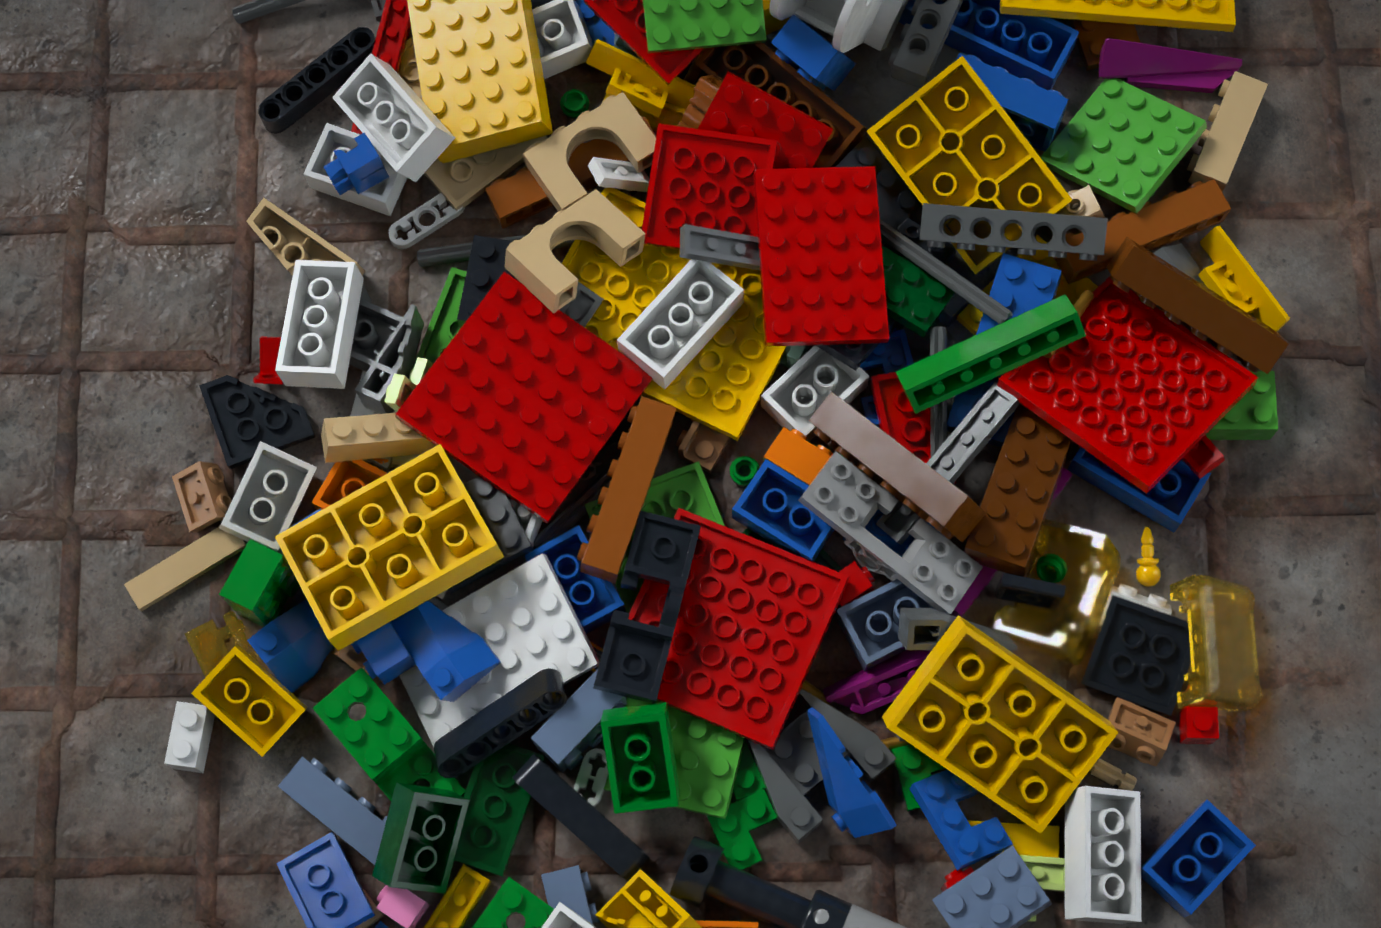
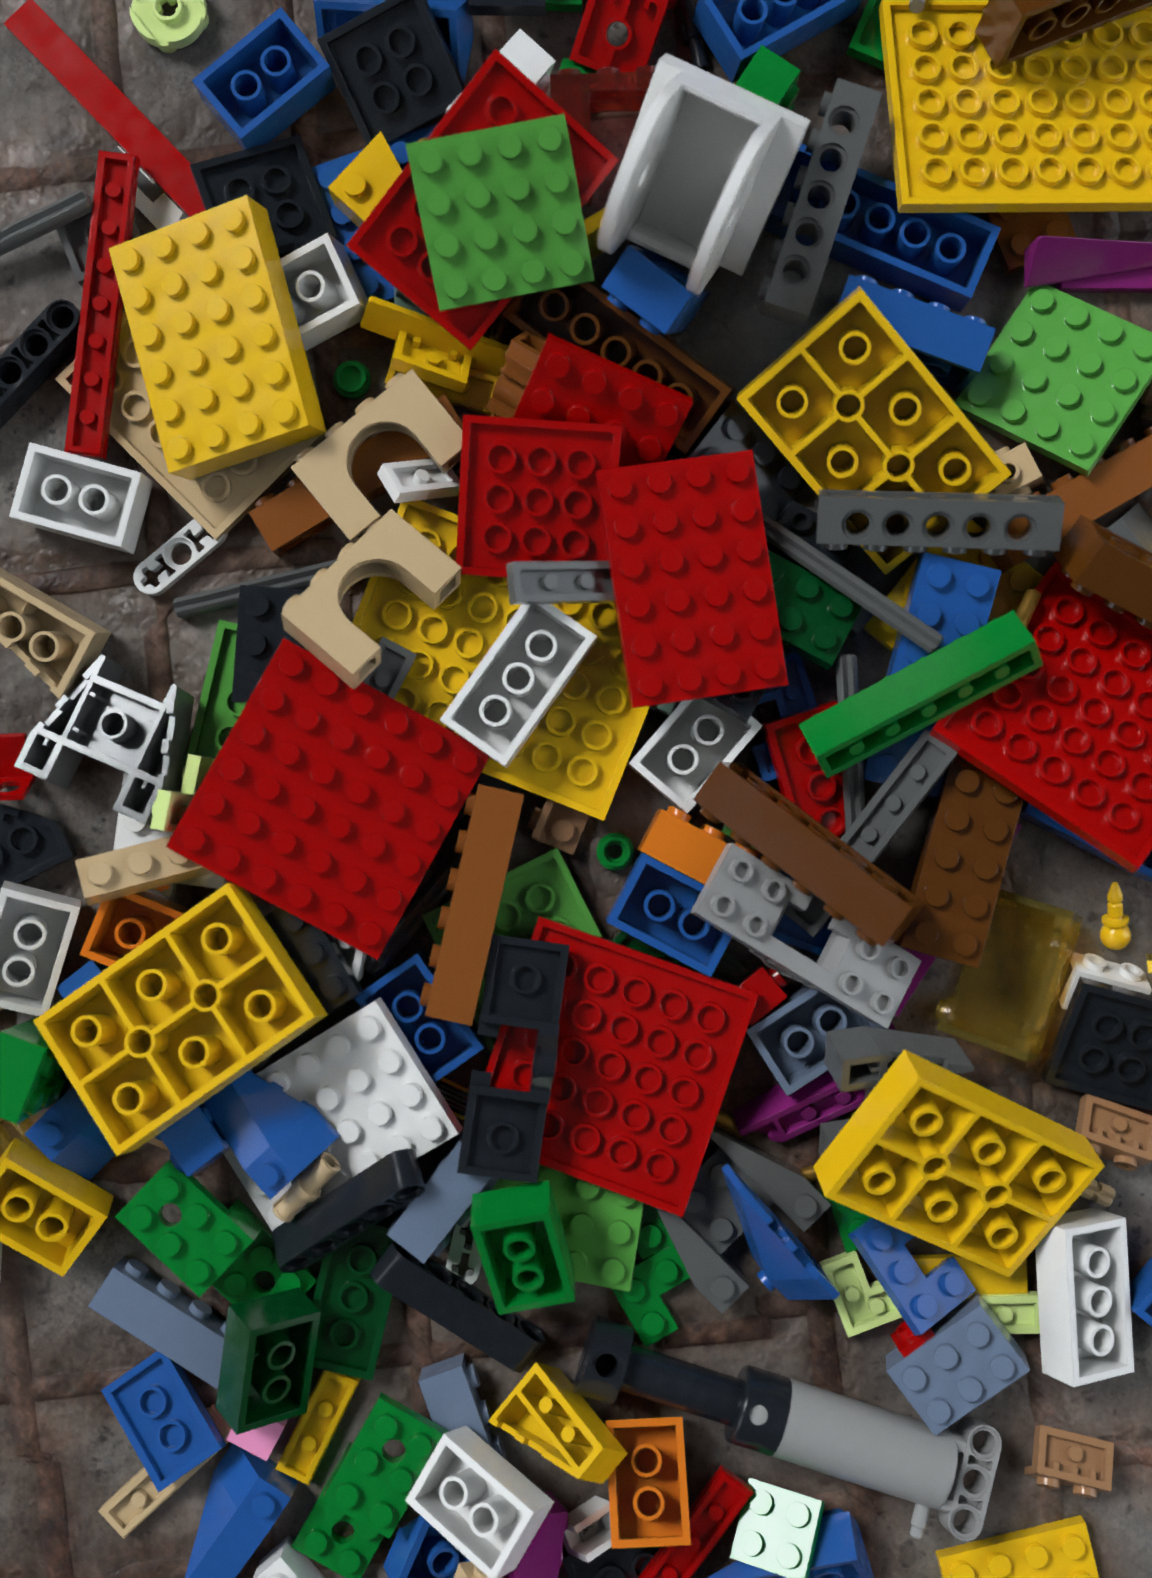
camera: 10 degrees left, 15 degrees up
white brick [275,260,364,389] -> none
blue hips [323,132,389,195] -> none
white brick [332,54,455,182] -> none
black tile [995,573,1066,610] -> none
green plate [1036,553,1067,583] -> none
none -> tan pin [272,1152,341,1223]
none -> yellowish green plate [819,1251,902,1338]

